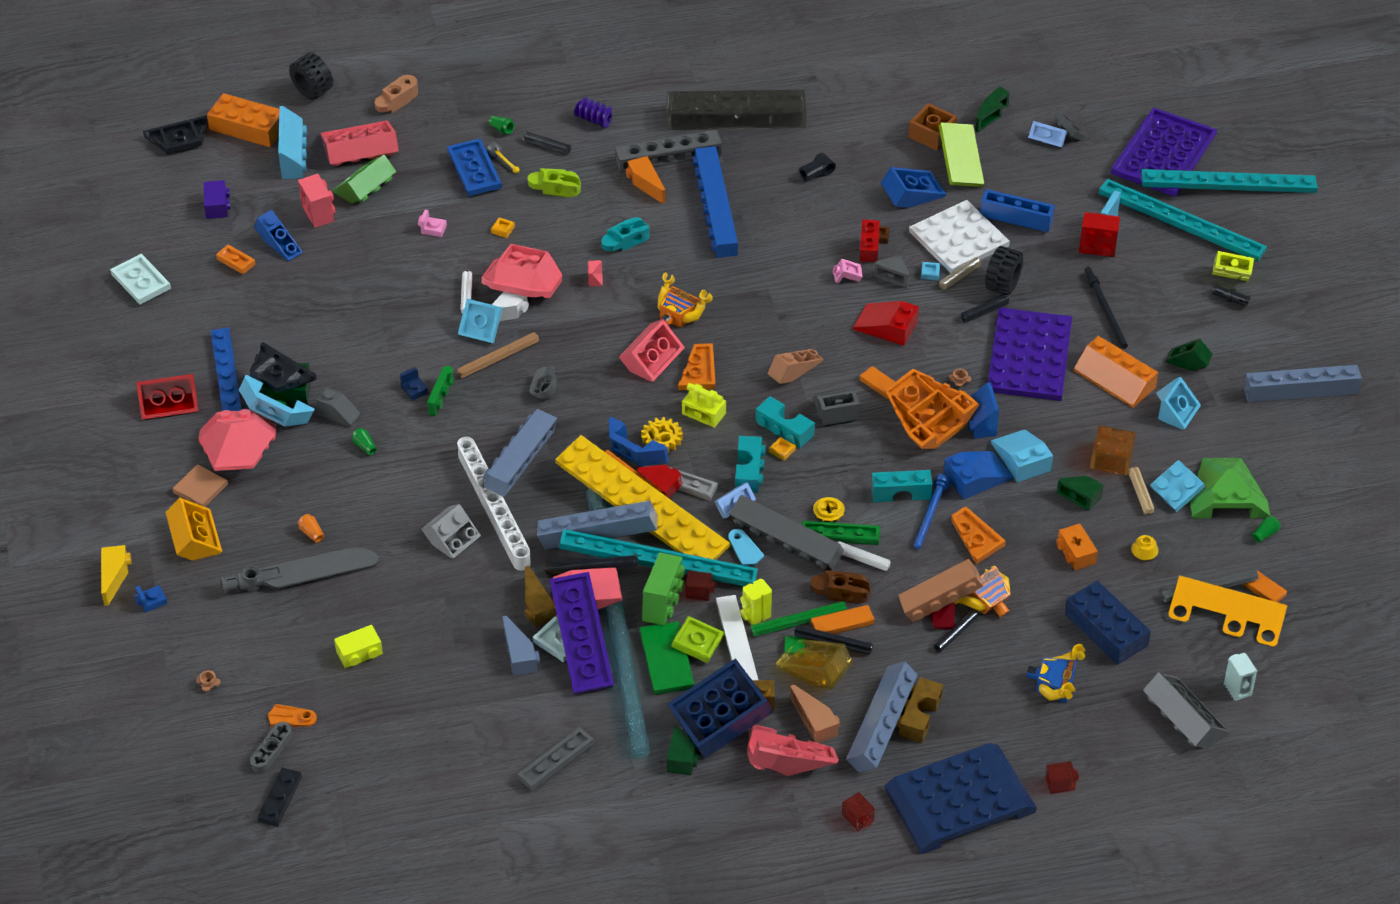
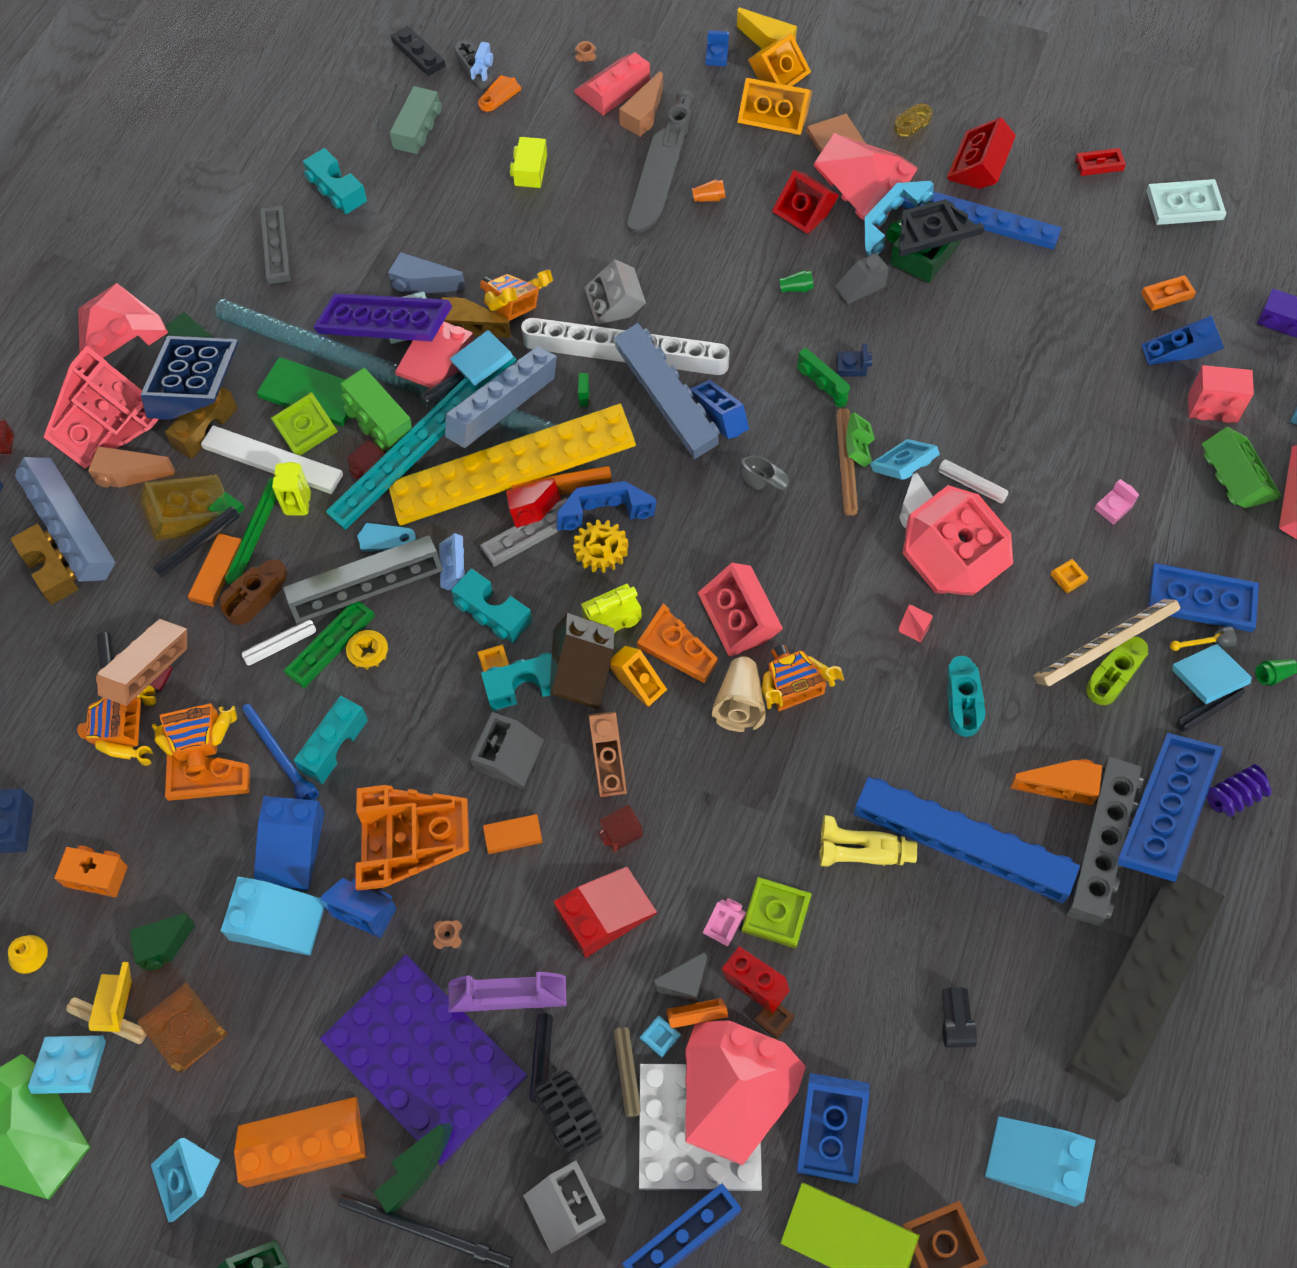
camera: 125 degrees right, 15 degrees up
none -> coral wedge [78,283,168,358]
none -> yellow panel [88,962,132,1032]
none -> torso [152,703,237,772]
none -> teal arch [303,148,367,214]
none -> dark green slope [374,1123,453,1213]
none -> sand green brick [390,86,442,154]
none -> medium lavender hose [449,972,567,1012]
none -> medium azure tile [450,330,513,386]
none -> light blue plate [470,42,493,81]
none -> torso [480,270,553,321]
none -> light grey slope [523,1161,606,1254]
none -> dark brown slope [550,613,614,709]
none -> coral slope [574,52,650,116]
none -> green tile [578,373,589,407]
none -> clear red brick [598,804,643,852]
none -> light orange slope [610,646,667,707]
none -> nougat slope [619,71,663,137]
none -> orange tile [666,998,728,1029]
none -> coral wedge [685,1021,806,1166]
none -> blue slope [690,380,749,439]
none -> tan cone [712,656,766,732]
none -> lime tile [741,877,812,949]
none -> light orange slope [748,33,811,86]
none -> red slope [772,170,839,234]
none -> light yellow piece [819,815,917,867]
none -> bright green slope [846,412,875,467]
none -> clear yellow plate [894,103,933,136]
none -> medium azure slope [985,1116,1096,1207]
none -> tan tile [1033,599,1181,686]
none -> red tile [1075,148,1126,176]
none -> blue plate [1118,733,1223,882]
none -> medium azure tile [1172,644,1252,704]

